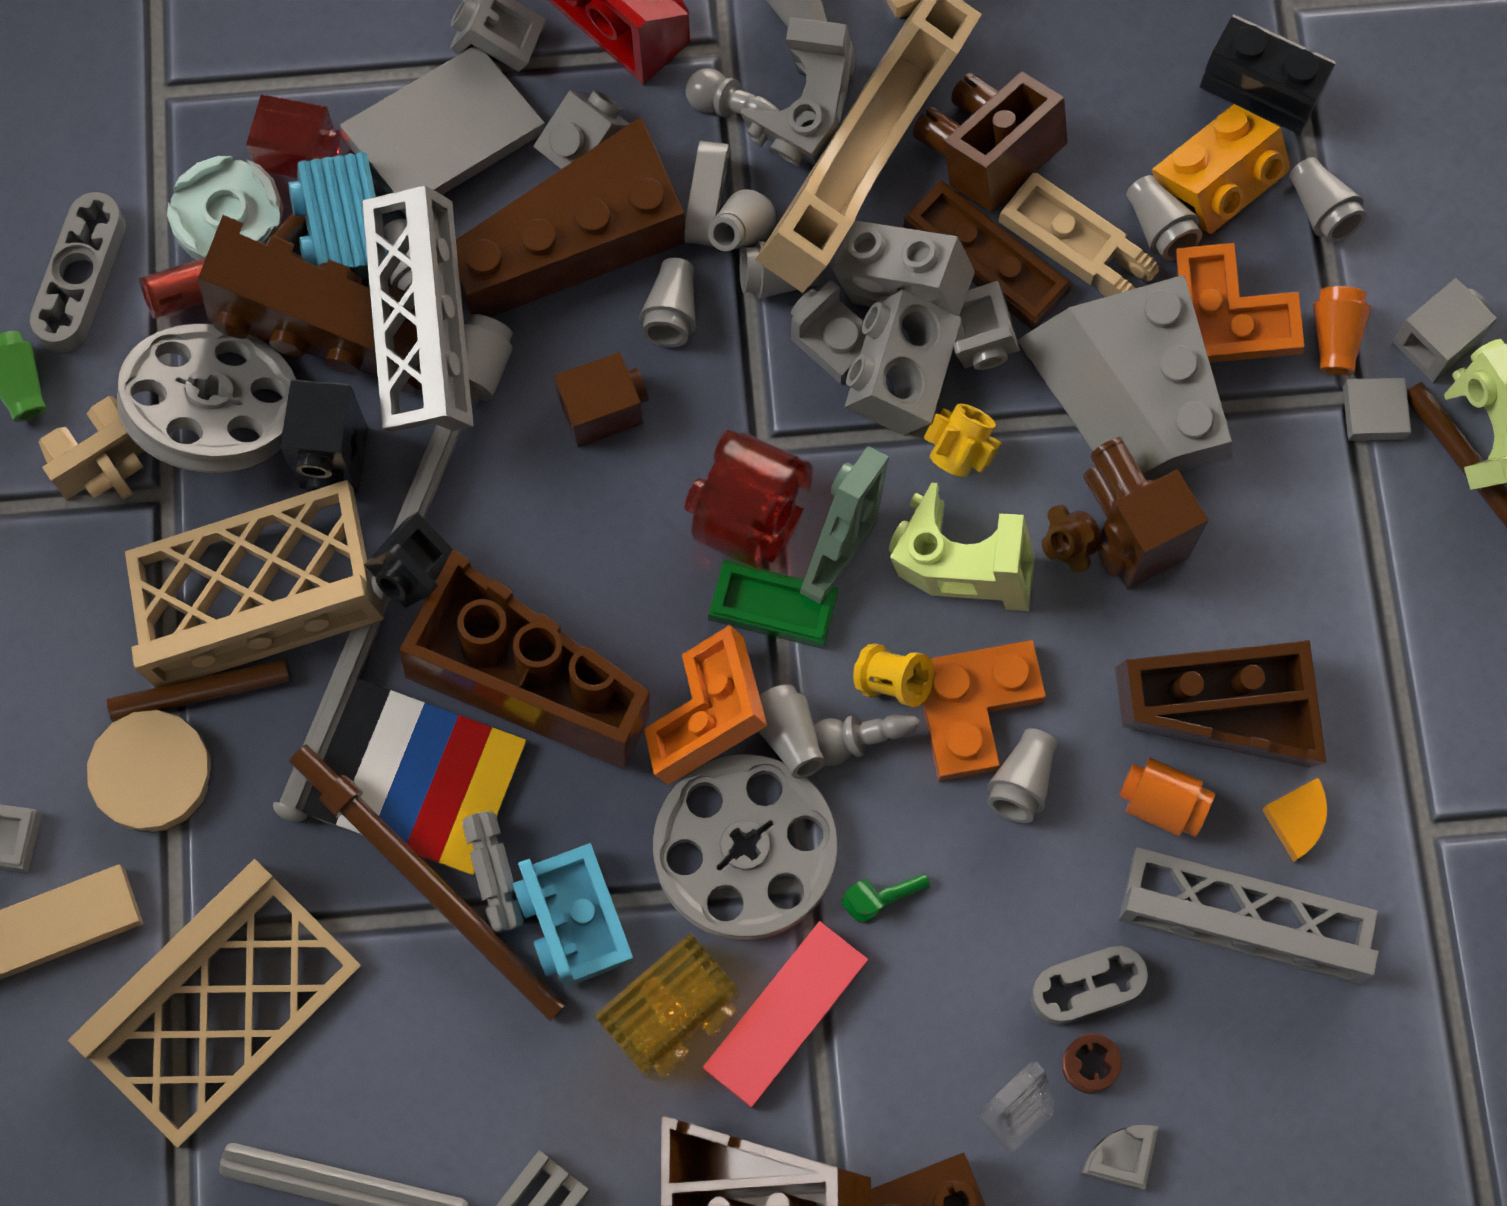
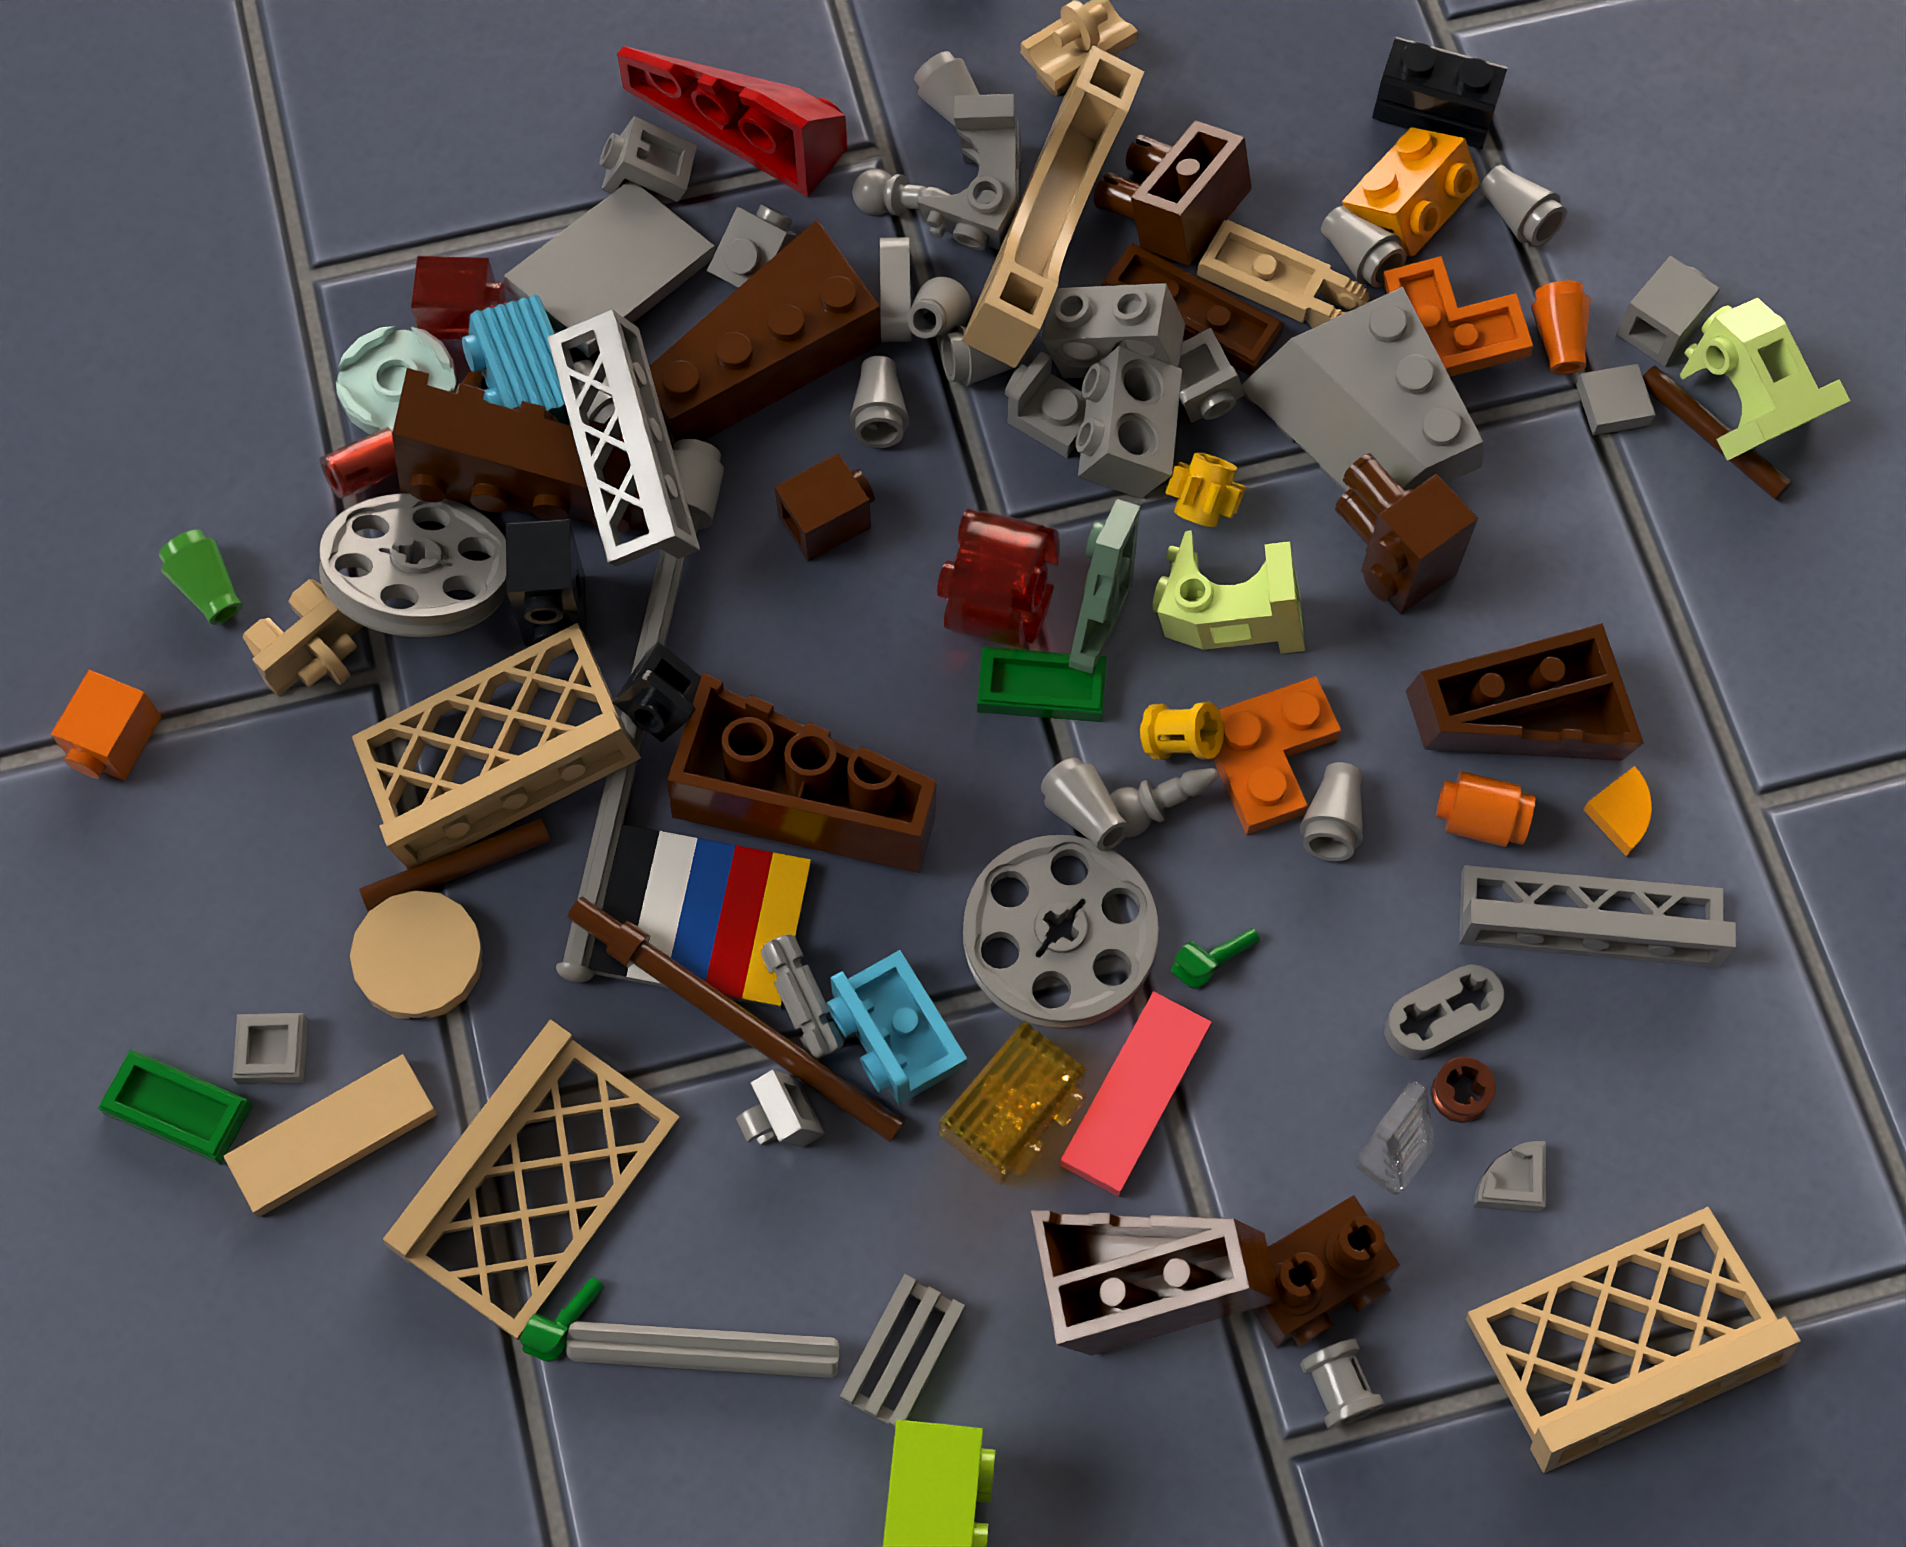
camera: 10 degrees left, 5 degrees down
light grey beam [30,192,126,353] -> none
orange plate [644,625,767,785] -> none
reddish brown plate [1042,505,1101,573] -> none
none -> green hand [520,1277,605,1362]
none -> light grey tile [736,1069,825,1147]

